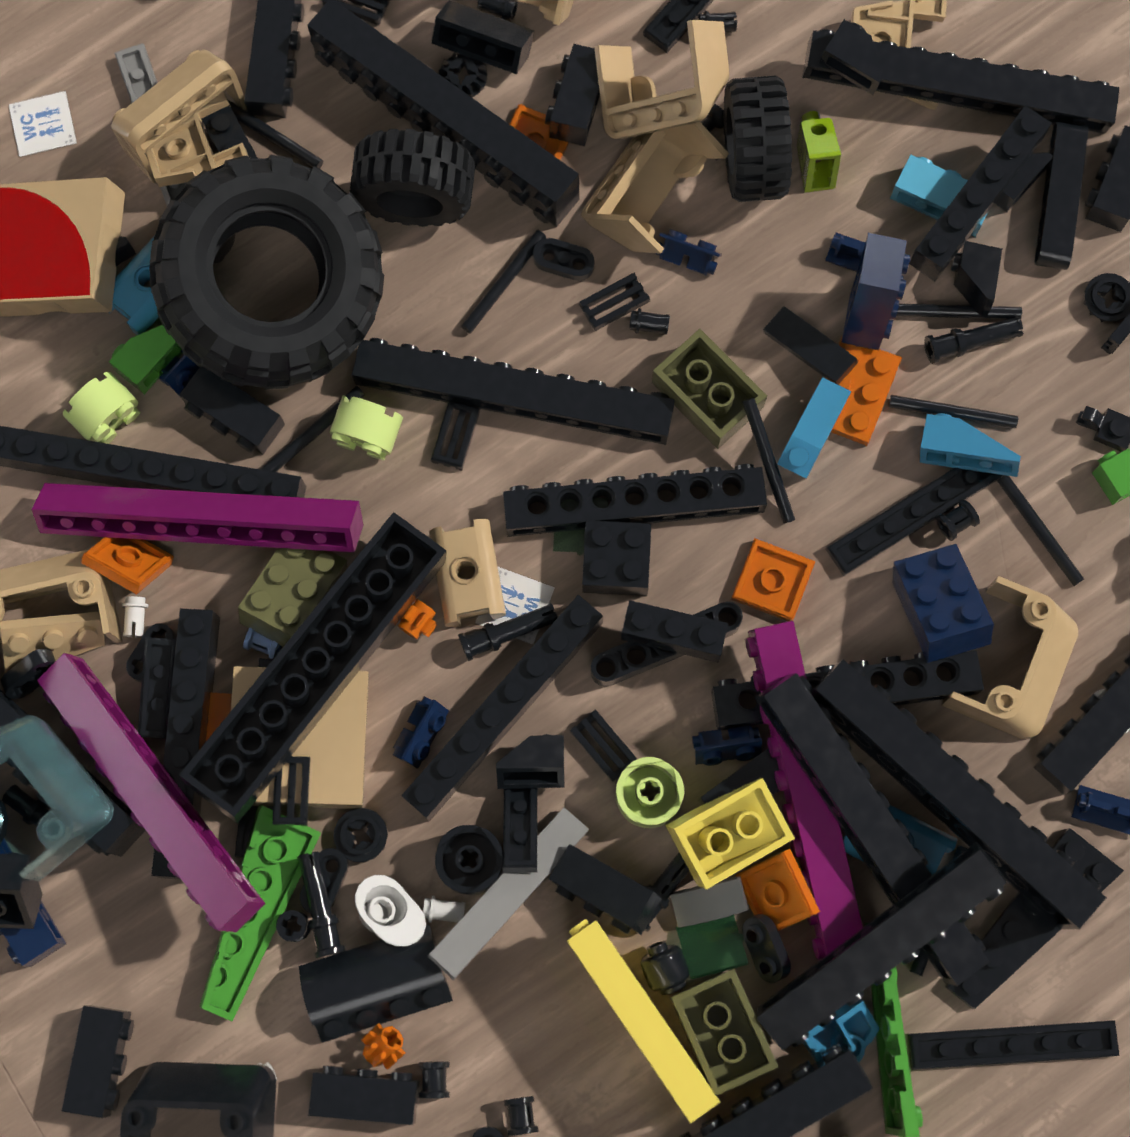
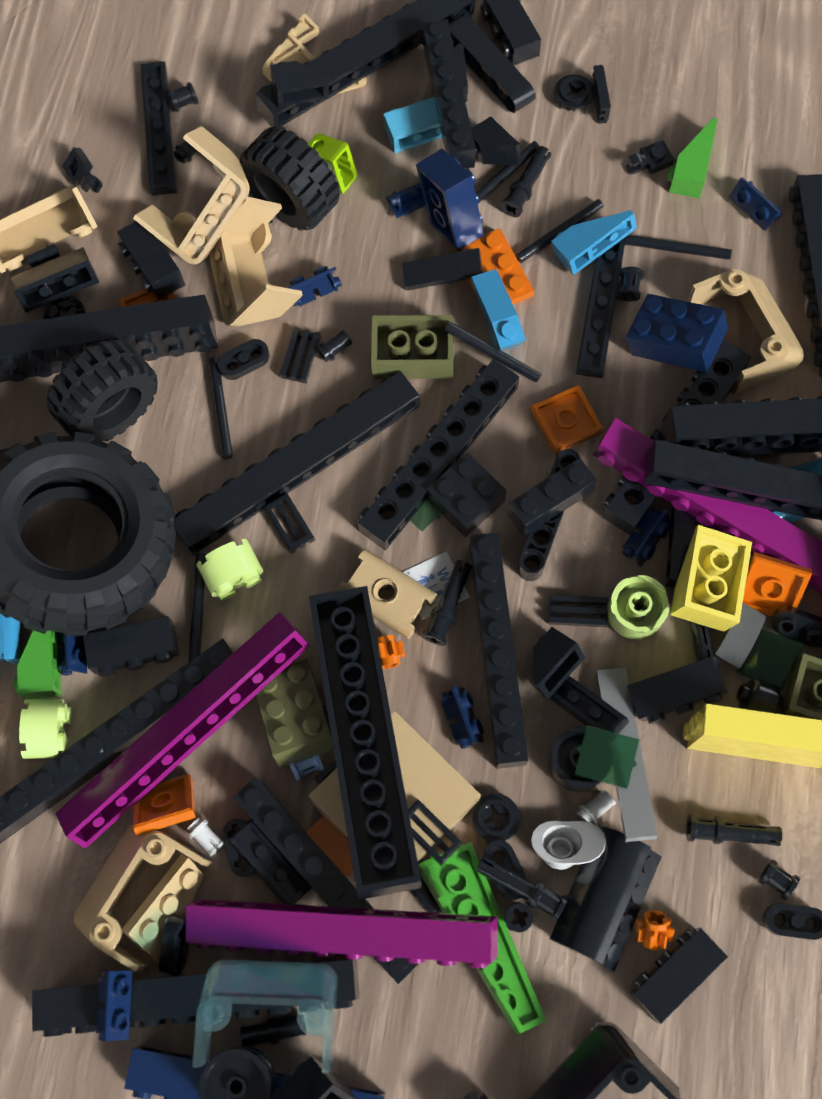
camera: 45 degrees left, 5 degrees down
black bush [419,1061,450,1098] -> none
none -> clear green piece [575,725,639,789]
none -> black pin [686,814,783,846]

